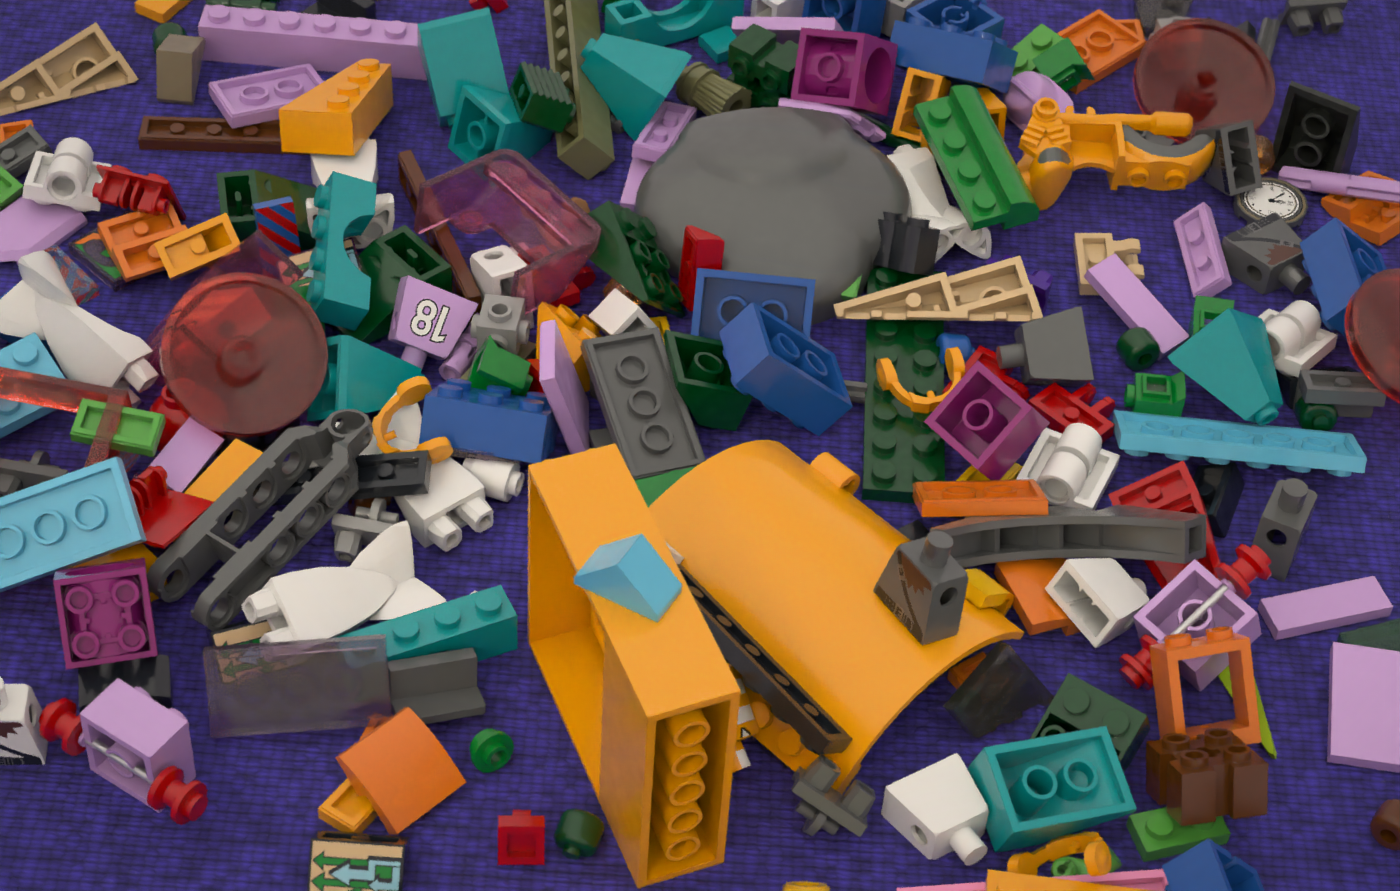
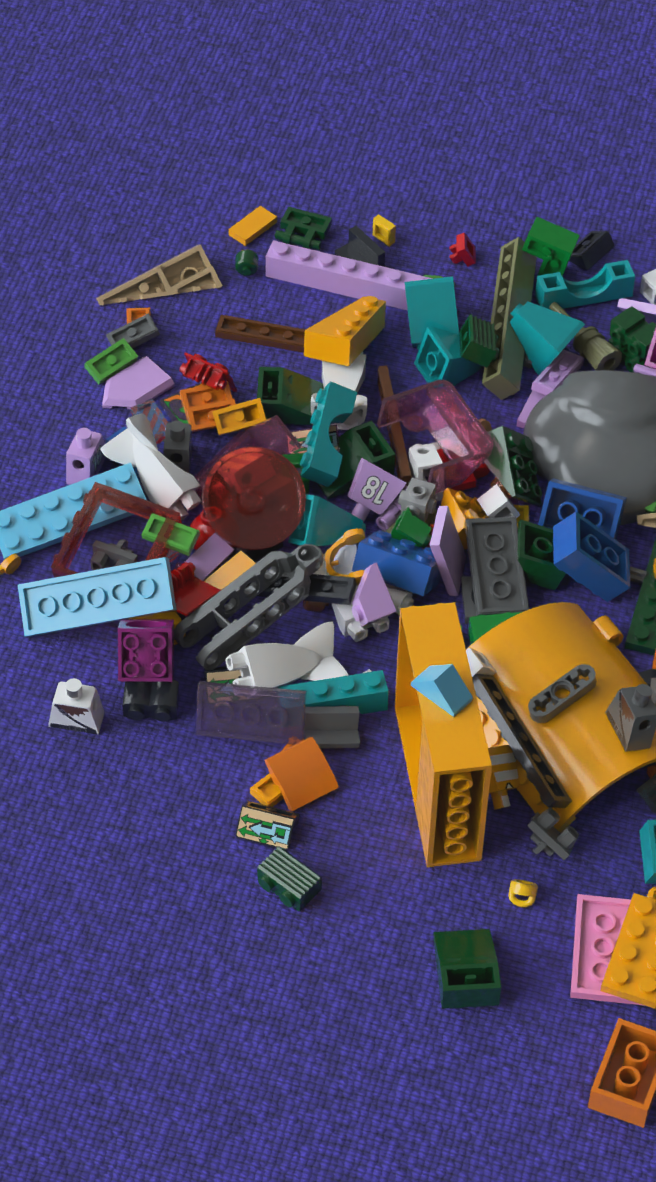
camera: 15 degrees right, 5 degrees up
white plate [22,137,112,212] -> none
lavender brick [39,678,208,825] -> none
dark tan slope [156,34,206,105] -> none
lavender tile [208,63,324,129] -> none
tile [252,196,301,278] -> none
light grey hips [331,498,413,563] -> none
green plate [469,728,514,773] -> none
red tile [498,809,545,865] -> none
dark green piece [553,808,605,860] -> none
red slope [678,225,725,312] -> none
teal tile [698,25,737,64] -> none
white torso [881,753,989,865] -> none
none -> dark grey torso [164,421,193,474]
none -> lavender slope [352,563,396,626]
none -> dark grey beam [528,664,597,723]

